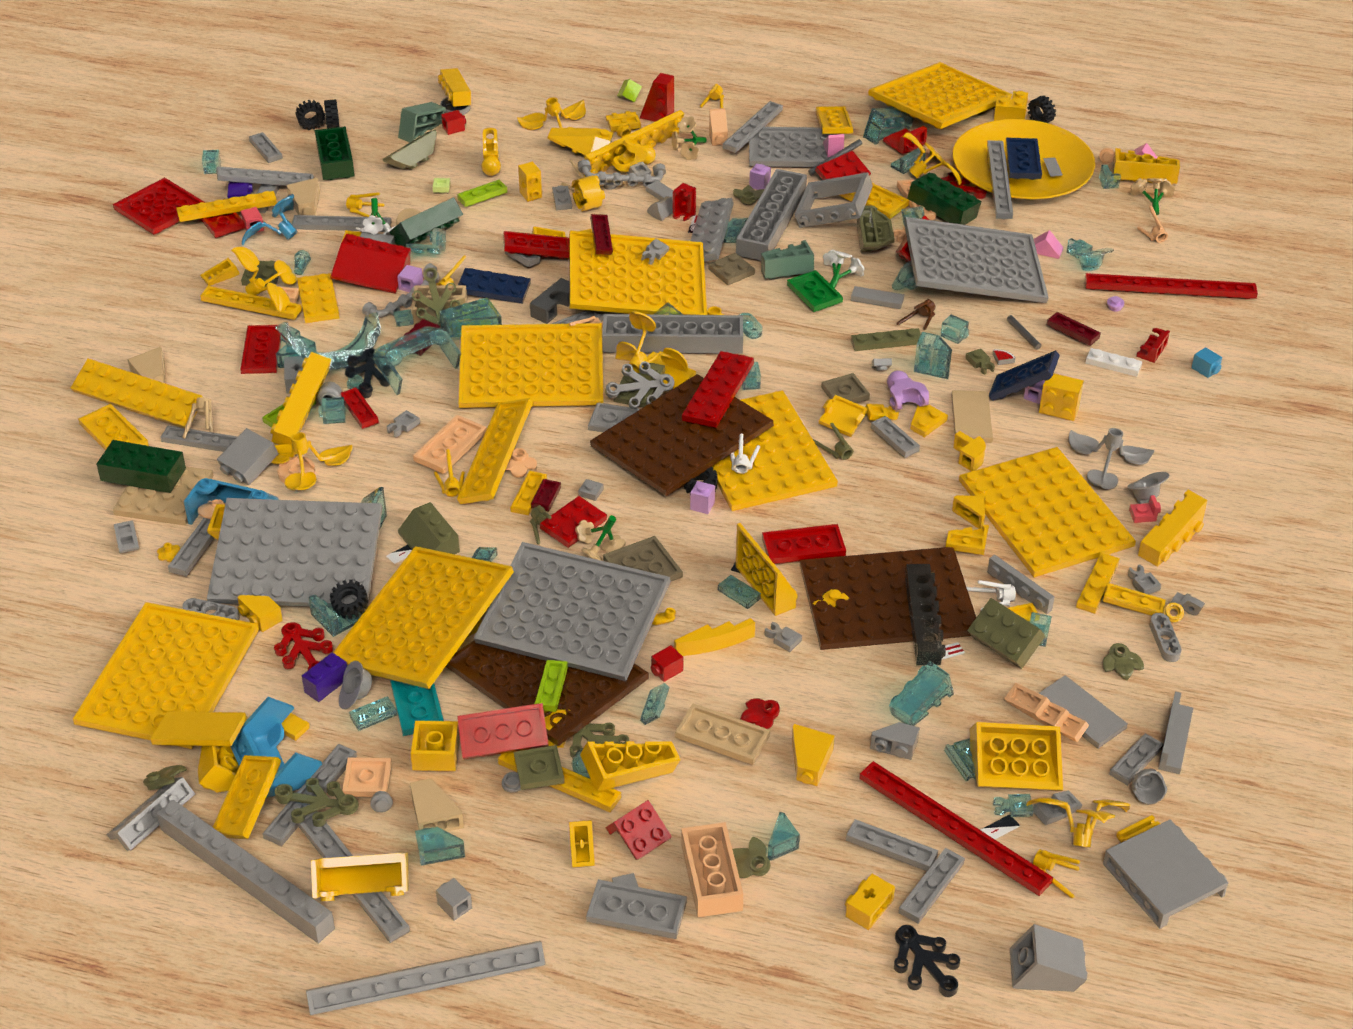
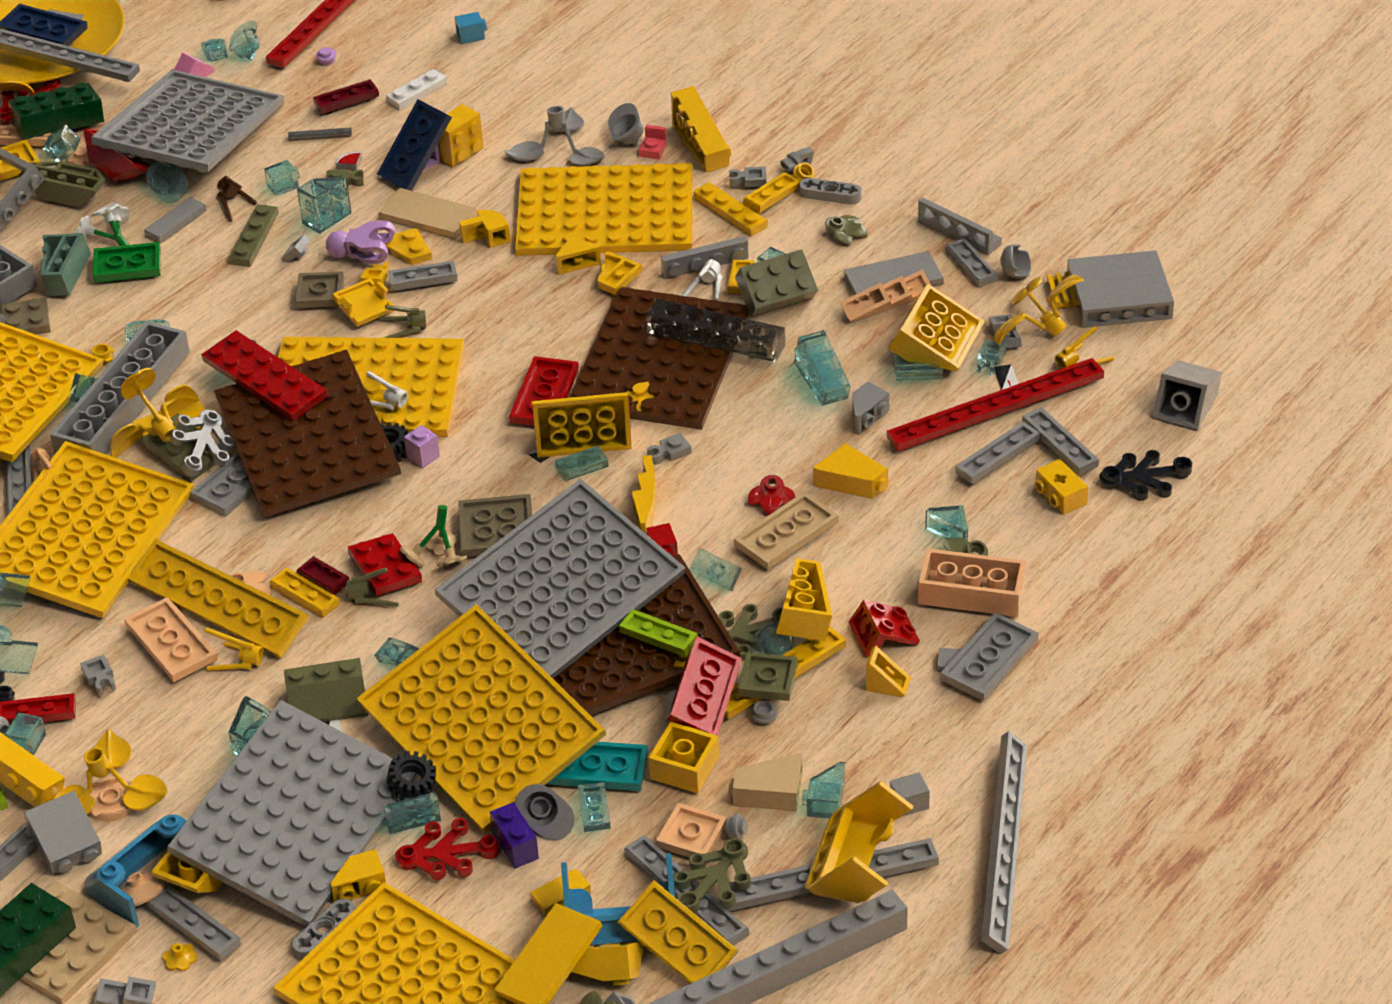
camera: 65 degrees left, 0 degrees up
light grey plate [578,479,604,501] -> none
red hinge [1136,328,1170,363] -> none

